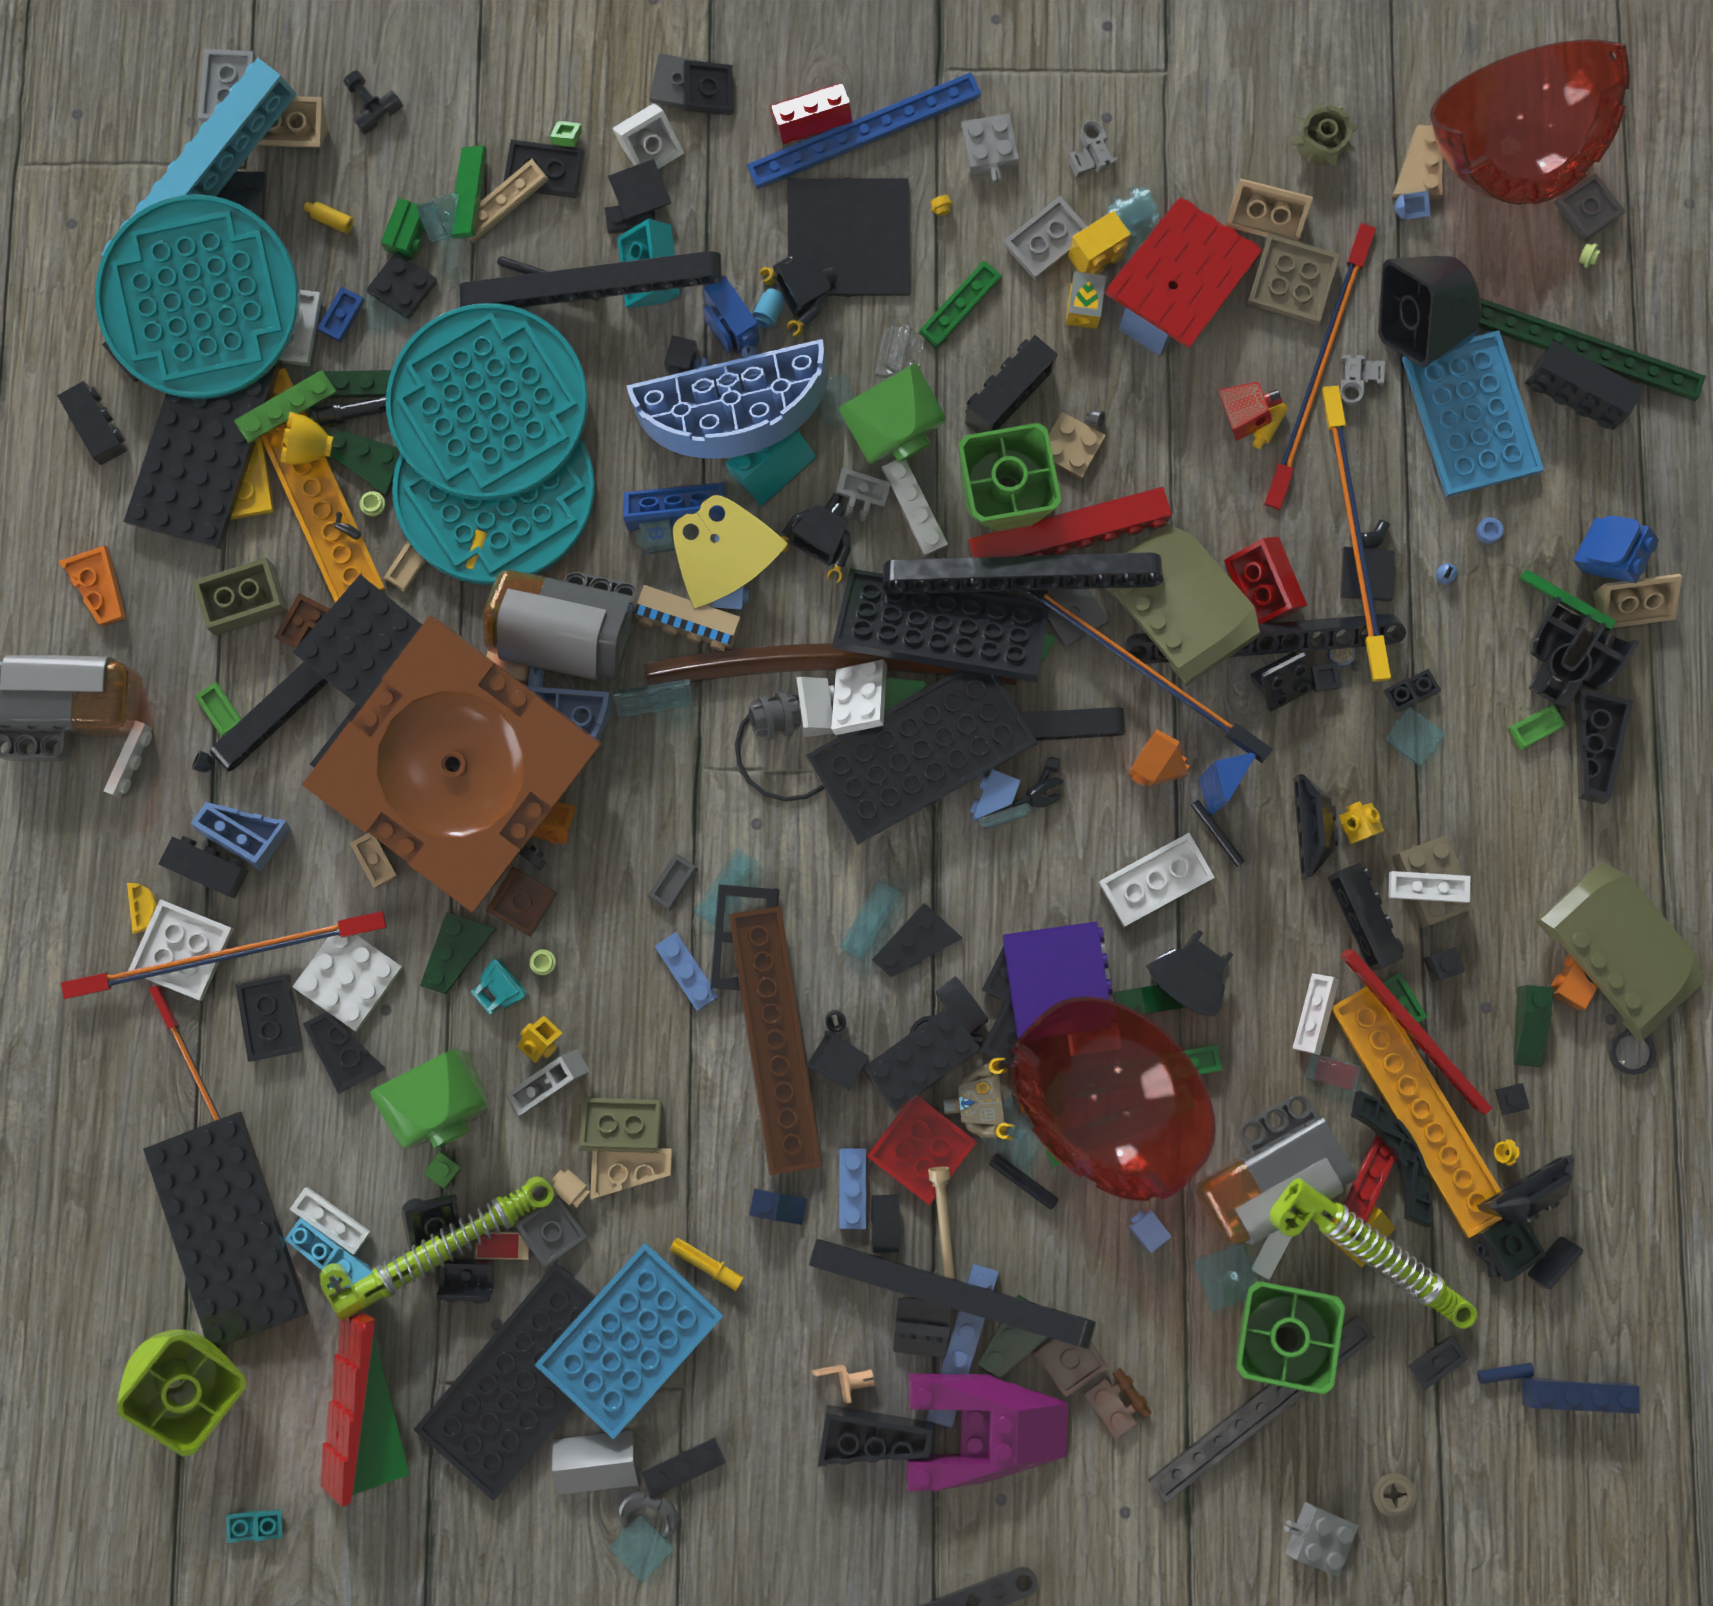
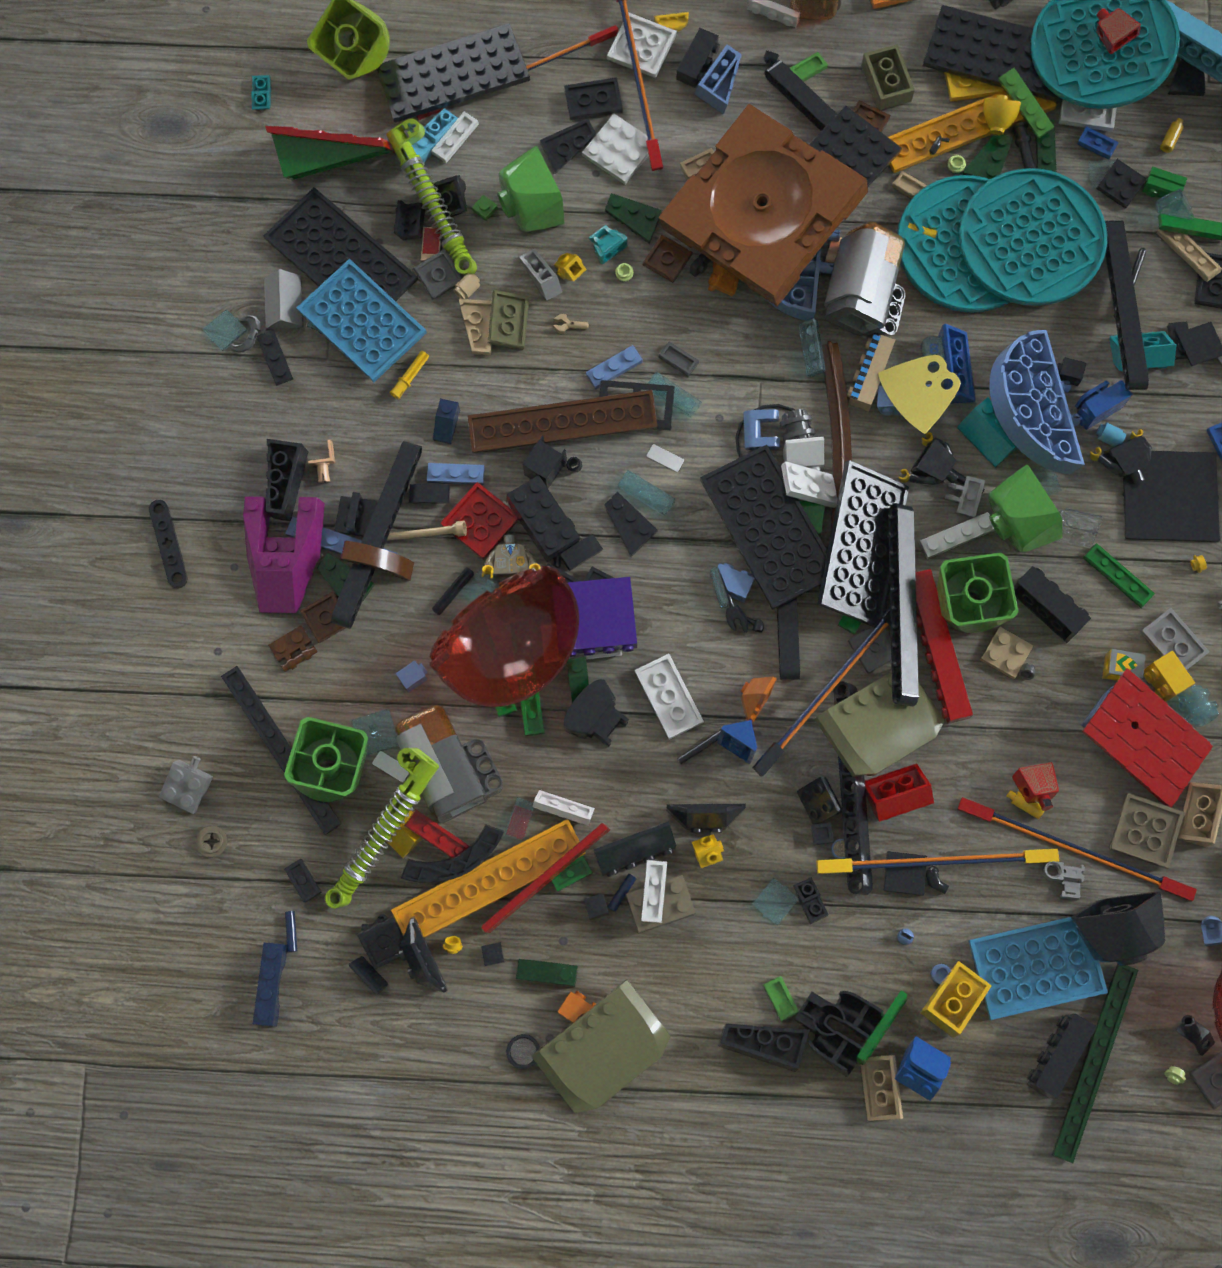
camera: 95 degrees right, 5 degrees down
none -> reddish brown slope [341,540,414,581]
none -> tan bar [553,314,589,334]
none -> dark blue piece [607,873,637,912]
none -> white sticker [647,444,684,472]
none -> medium blue connector [743,409,780,450]
none -> yellow slope [920,961,992,1038]
none -> red torso [1096,8,1141,54]
none -> black bracket [1176,1015,1215,1056]

